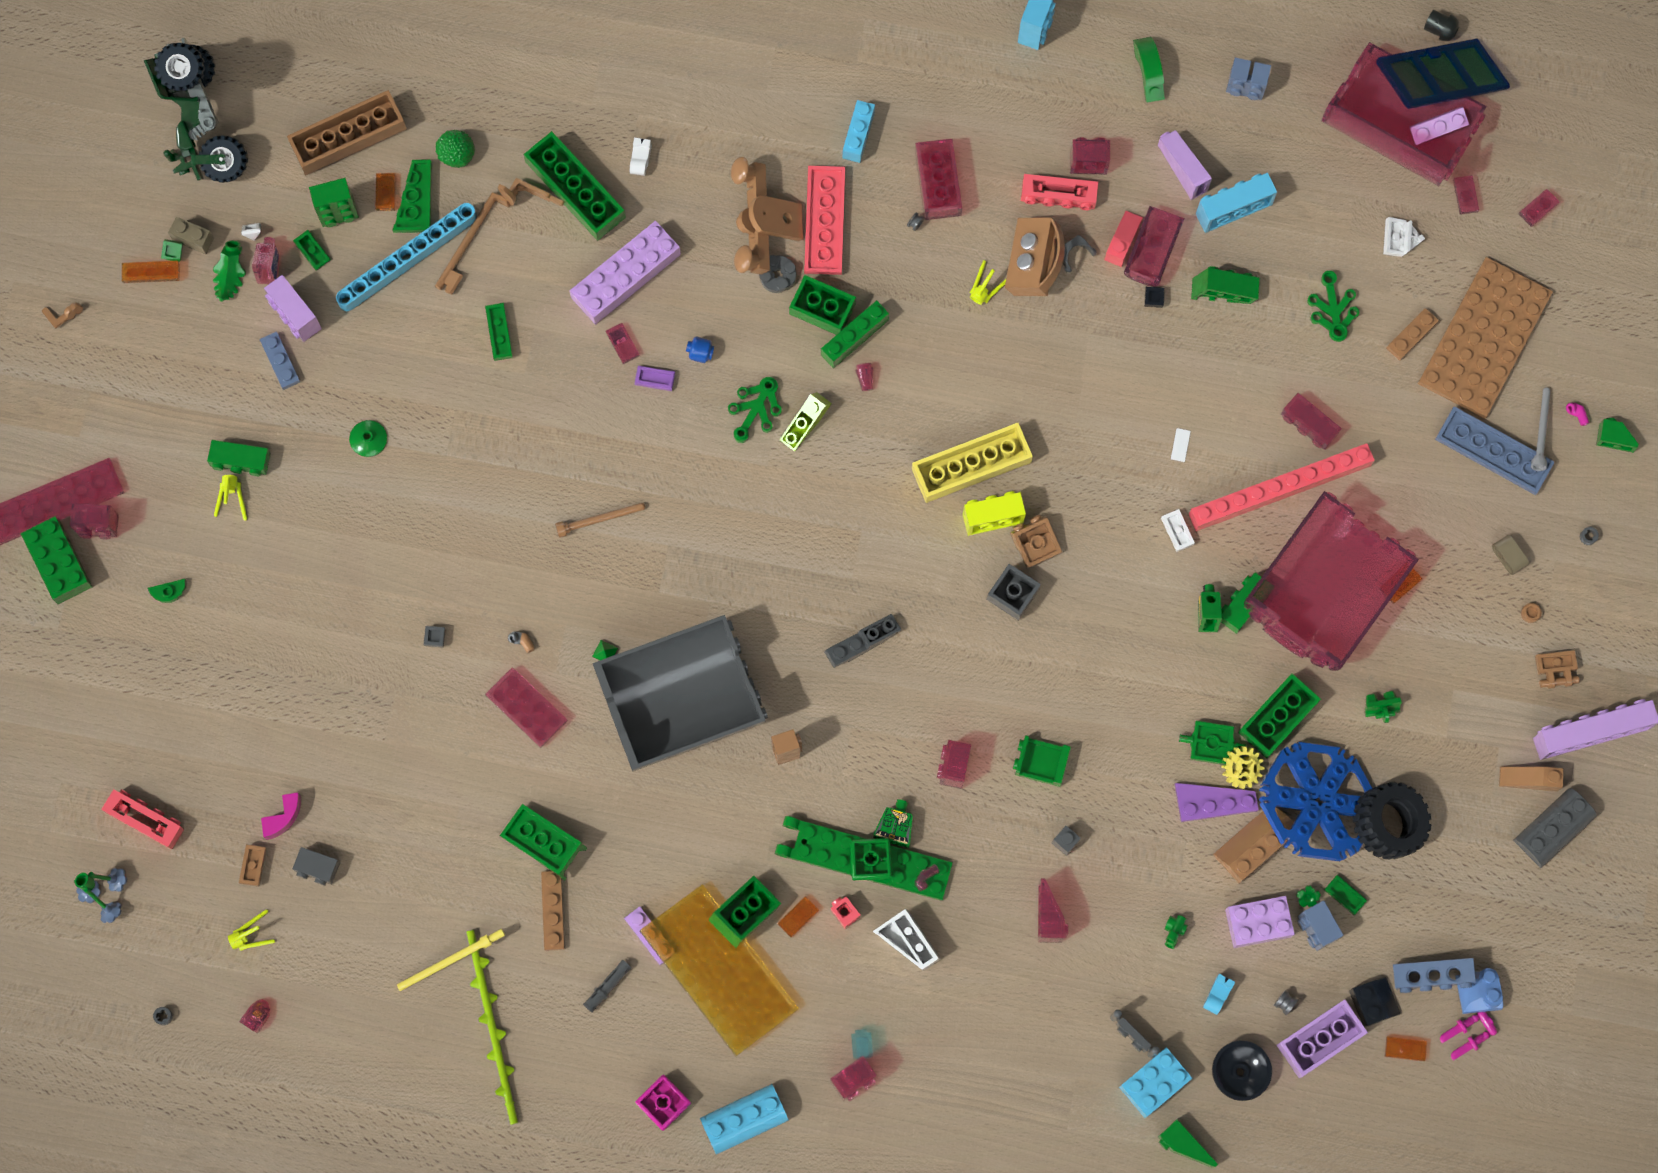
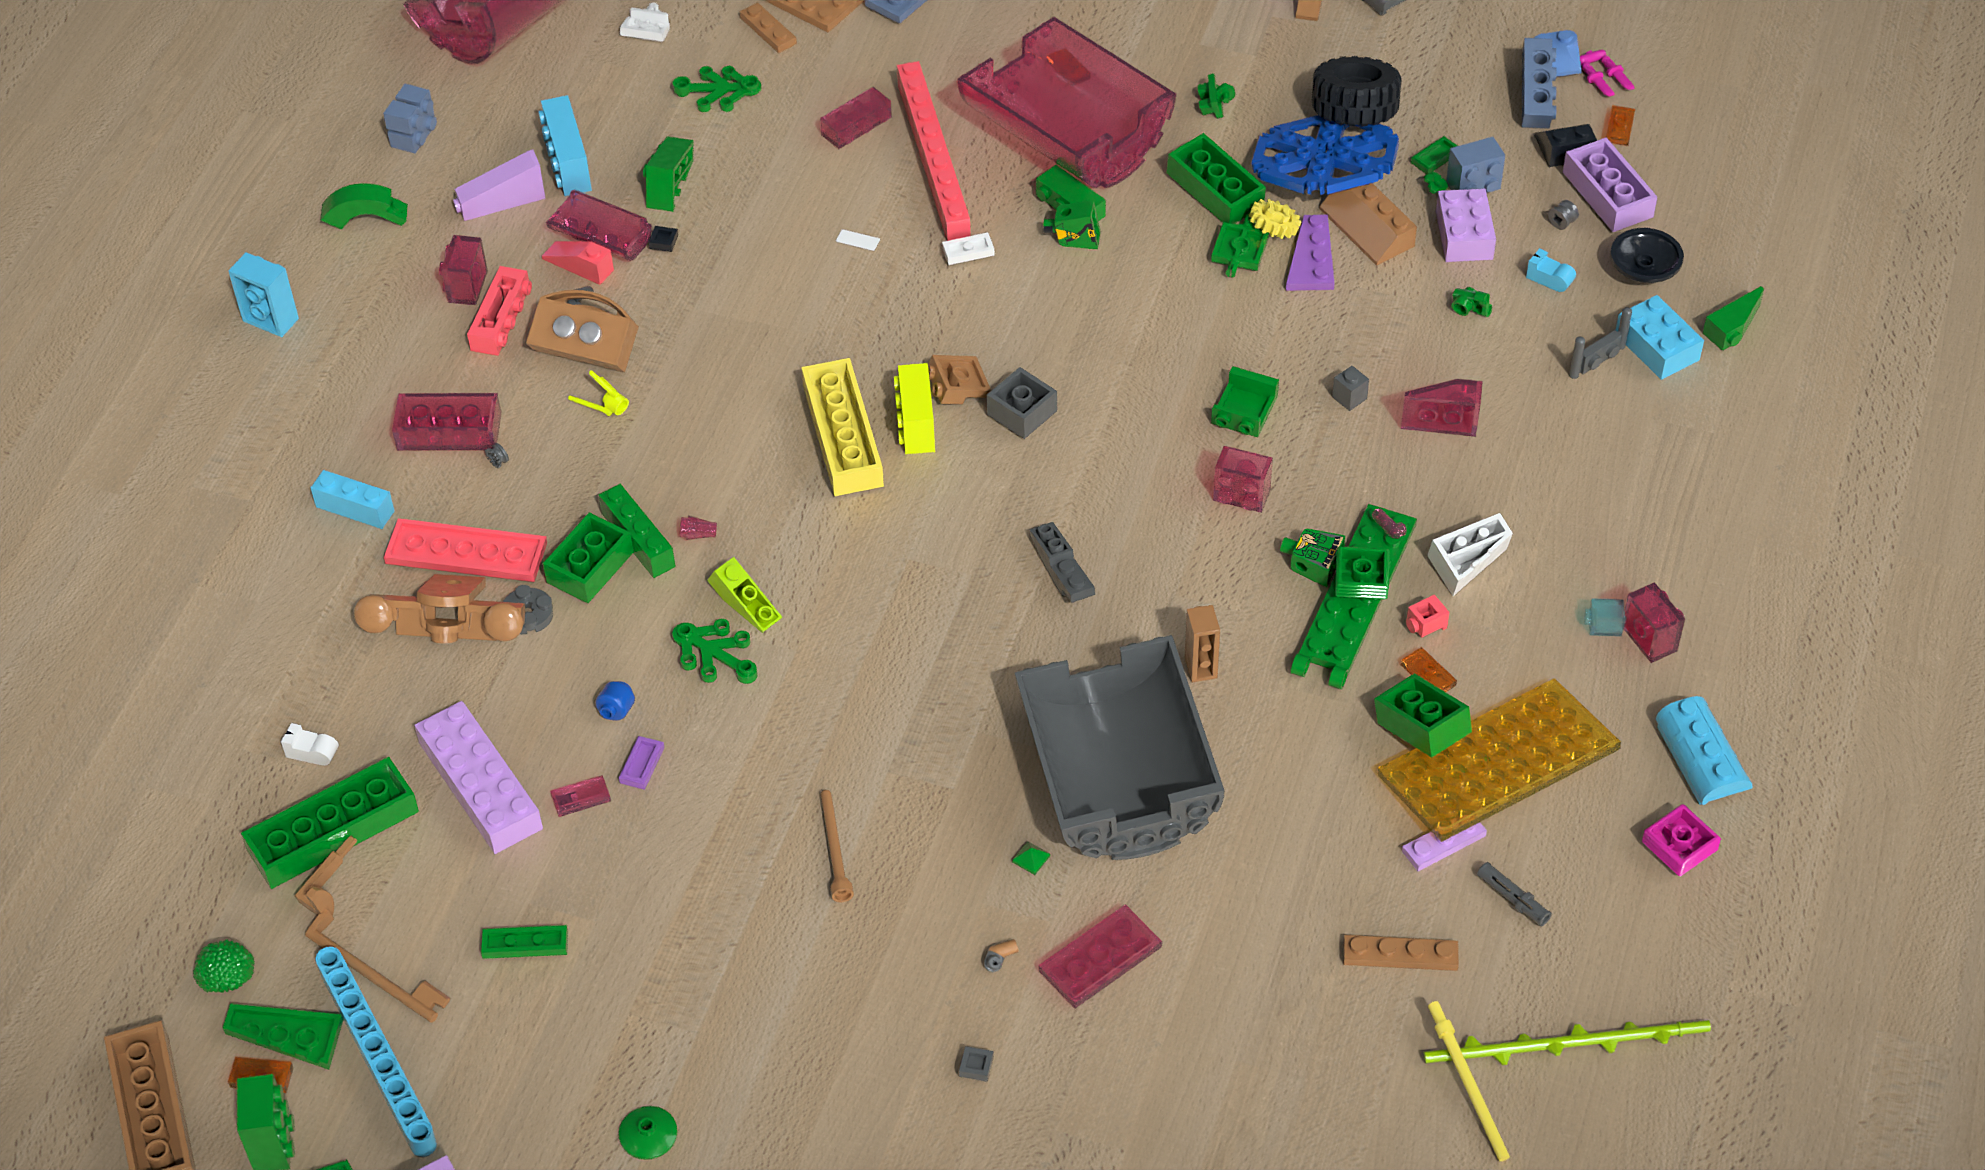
camera: 80 degrees left, 25 degrees down
green plate [500,804,587,880] -> none

